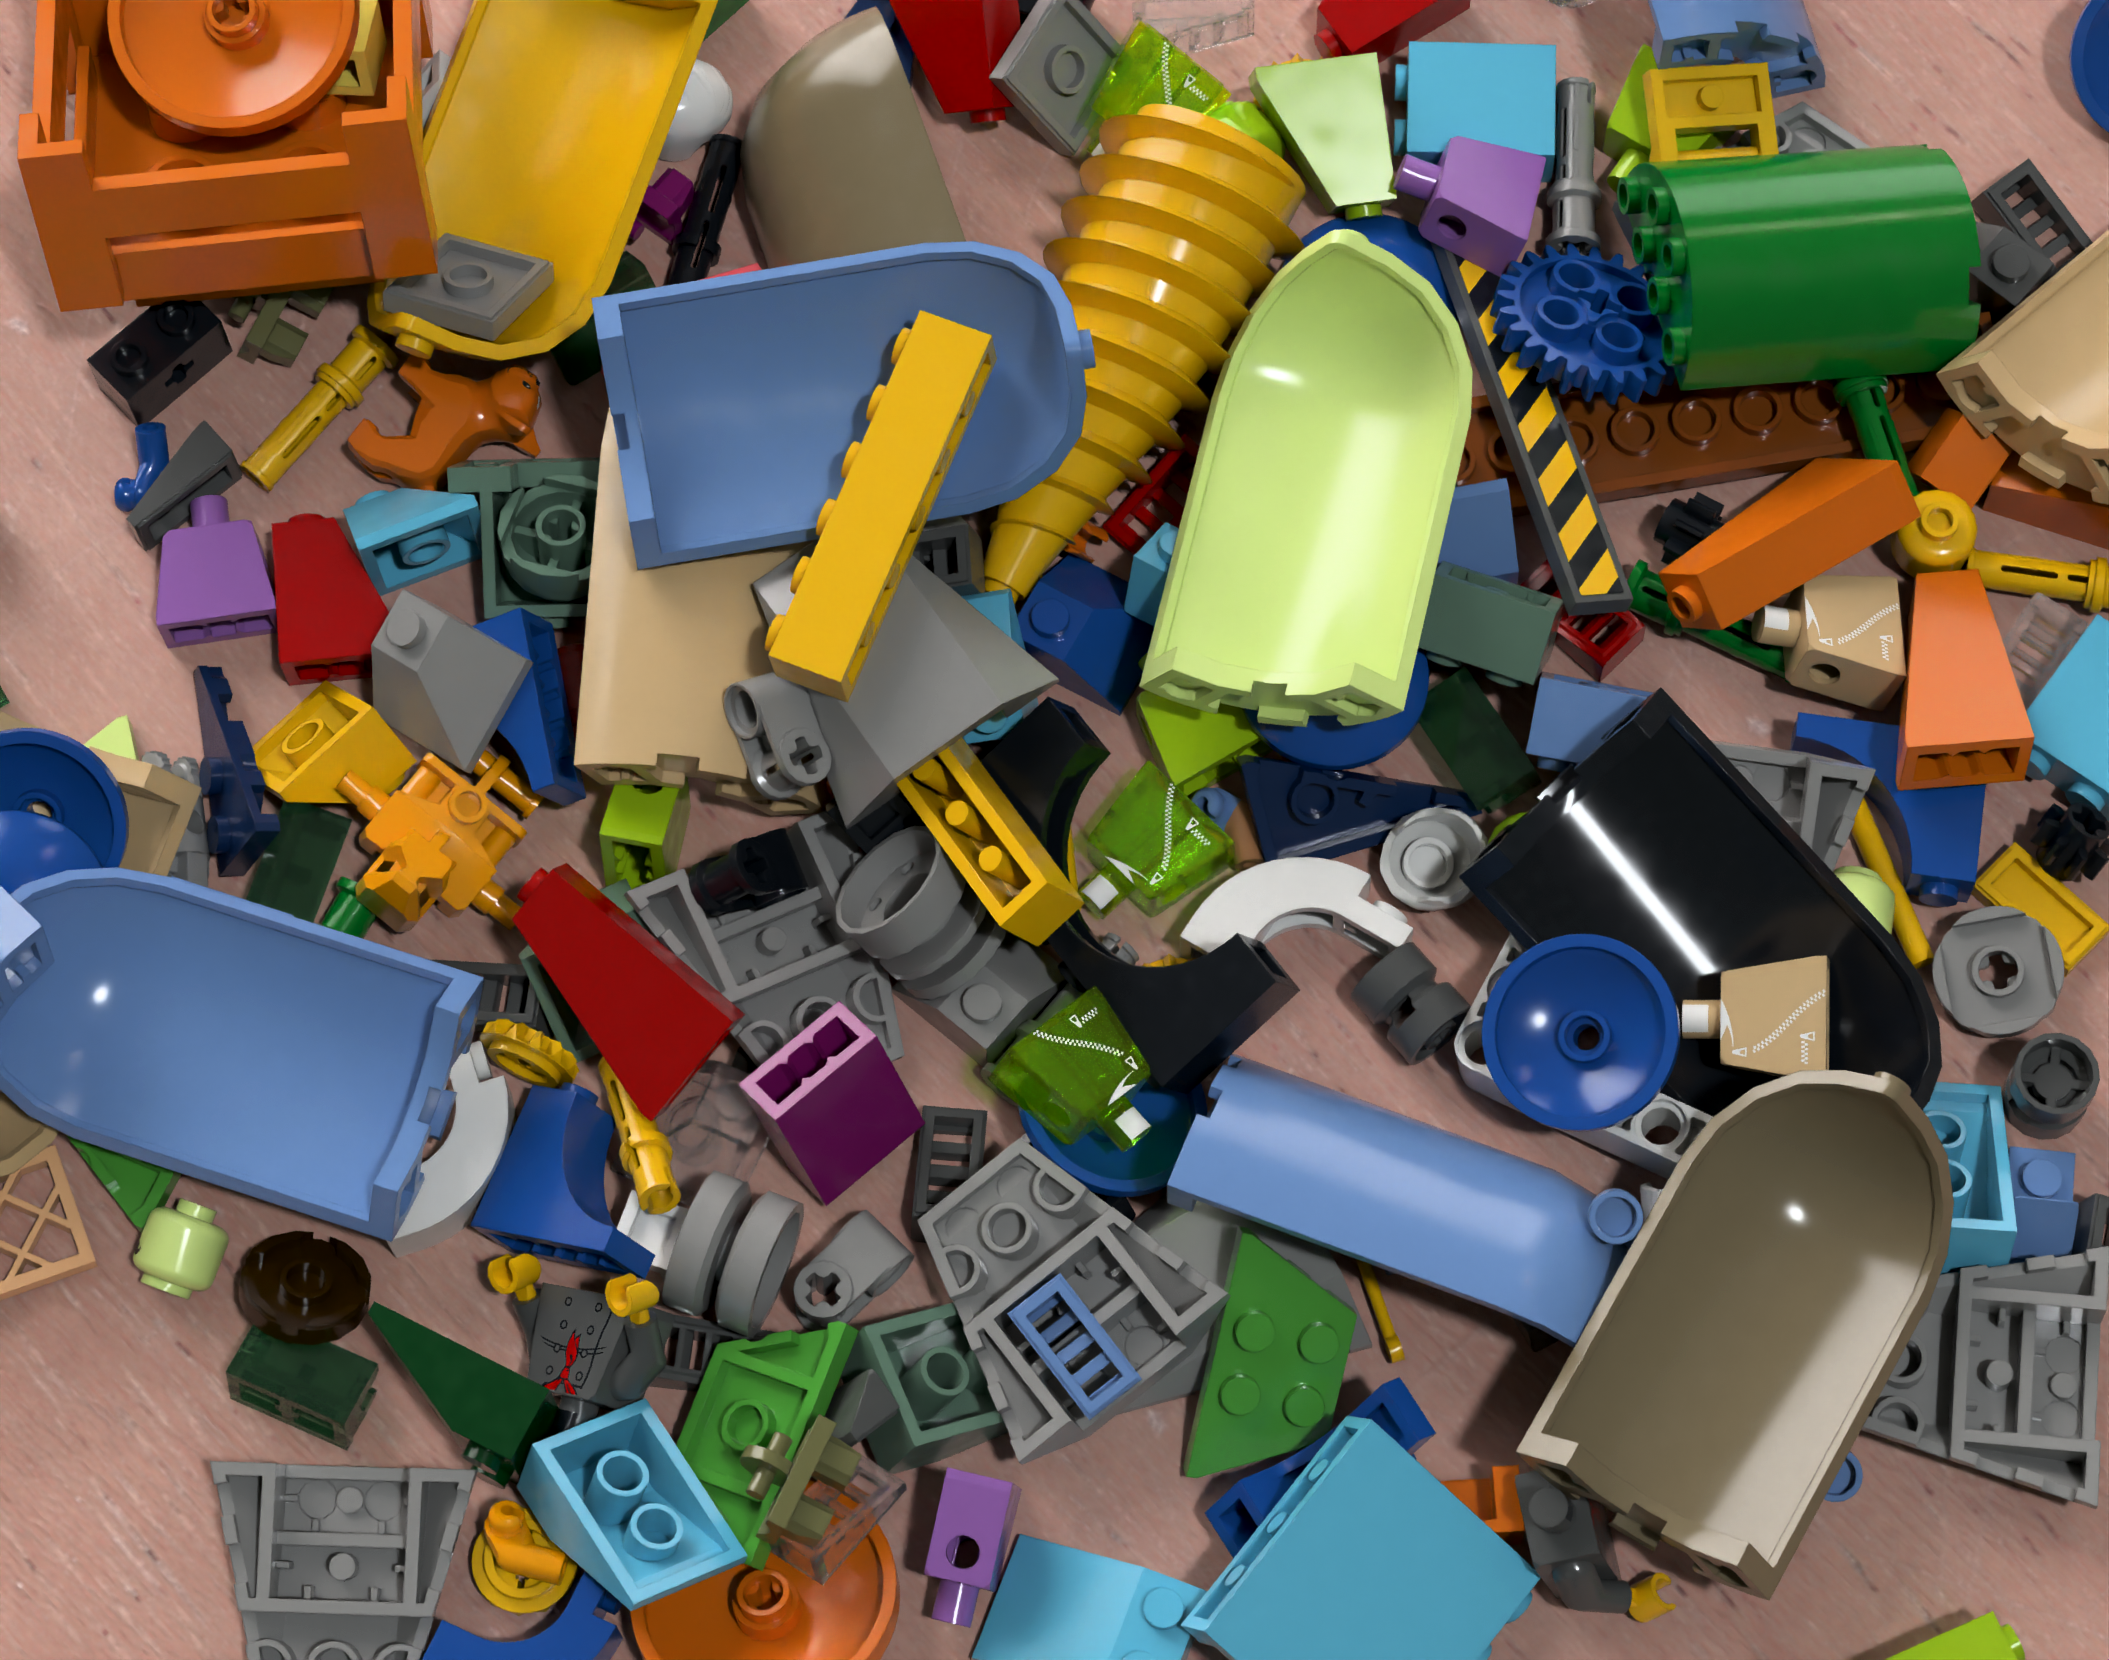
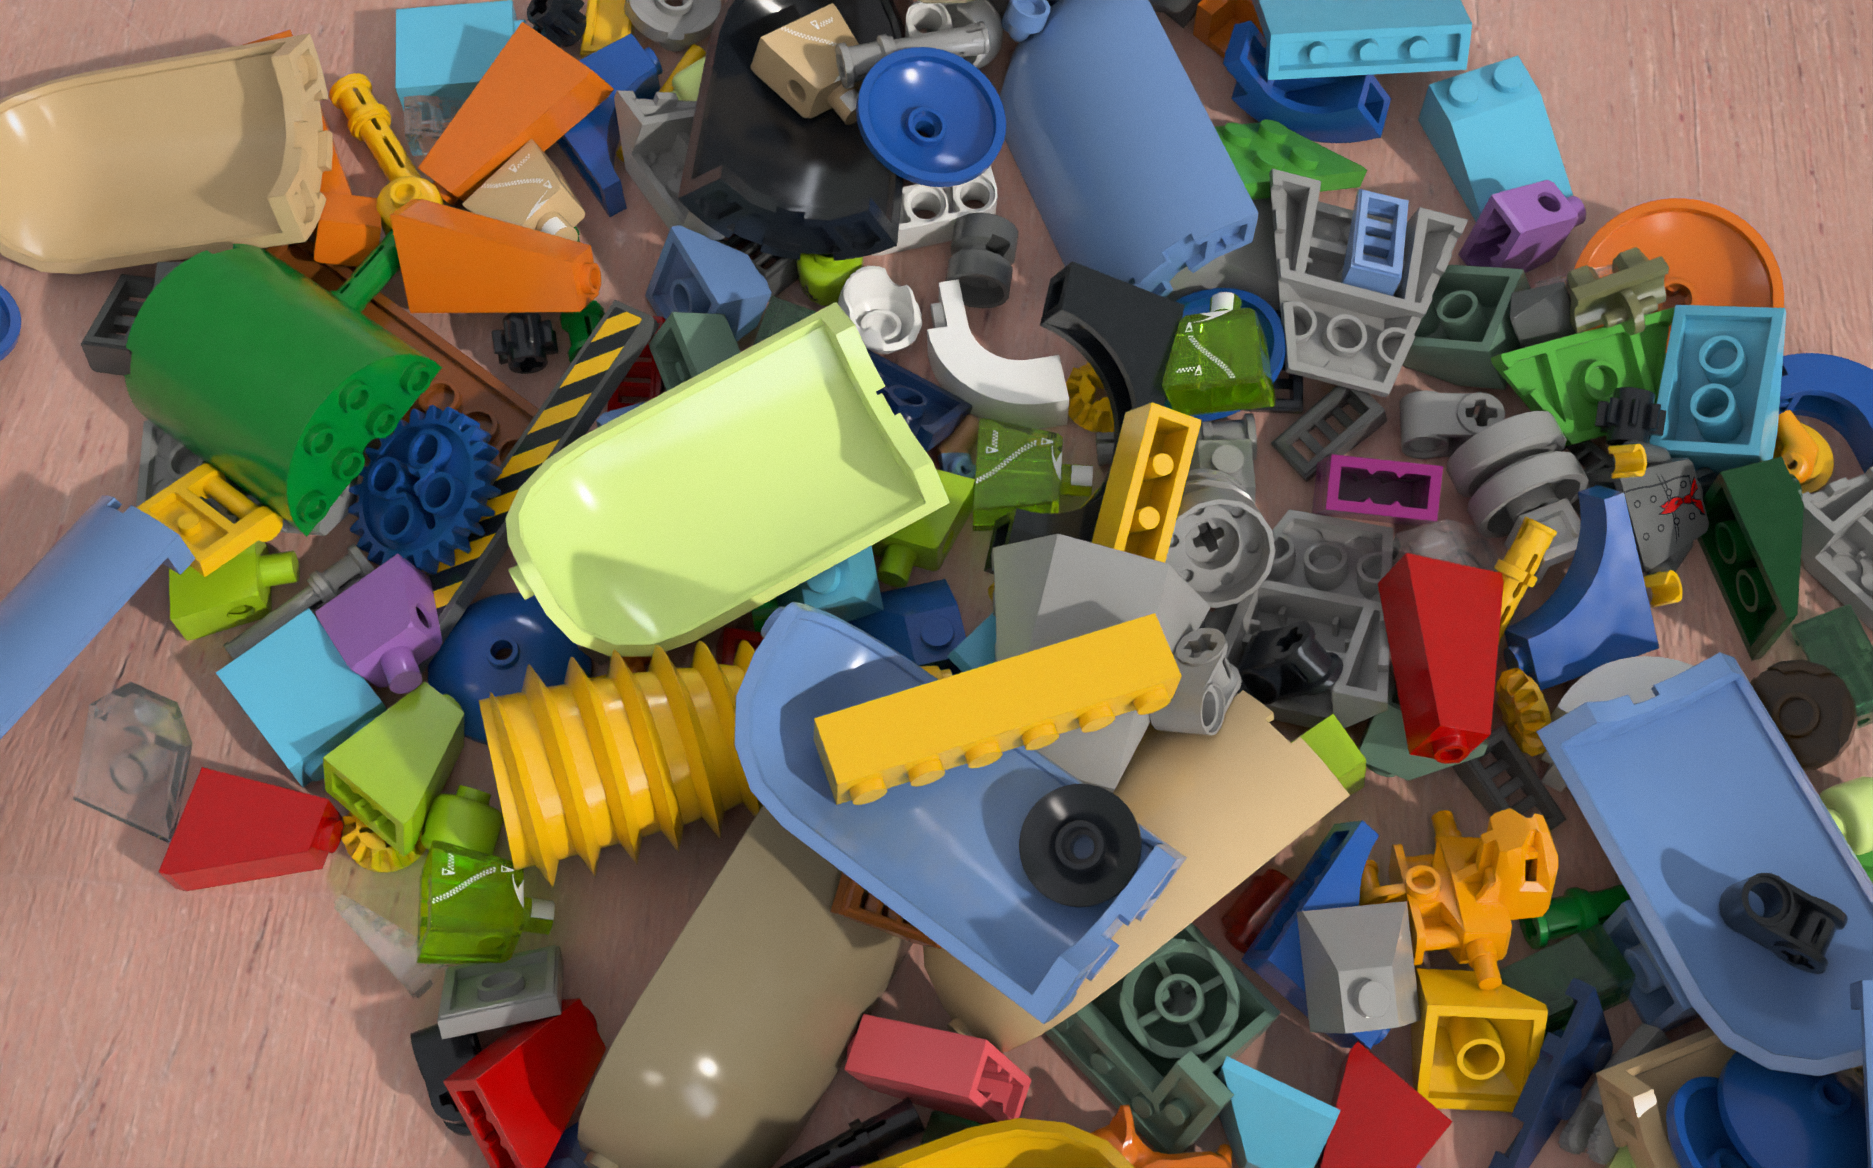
camera: 135 degrees left, 5 degrees down
none -> light grey pin [835,21,990,89]
none -> black dish [1019,784,1142,907]
none -> black gear [1595,387,1667,446]
none -> black piece [1719,873,1848,974]

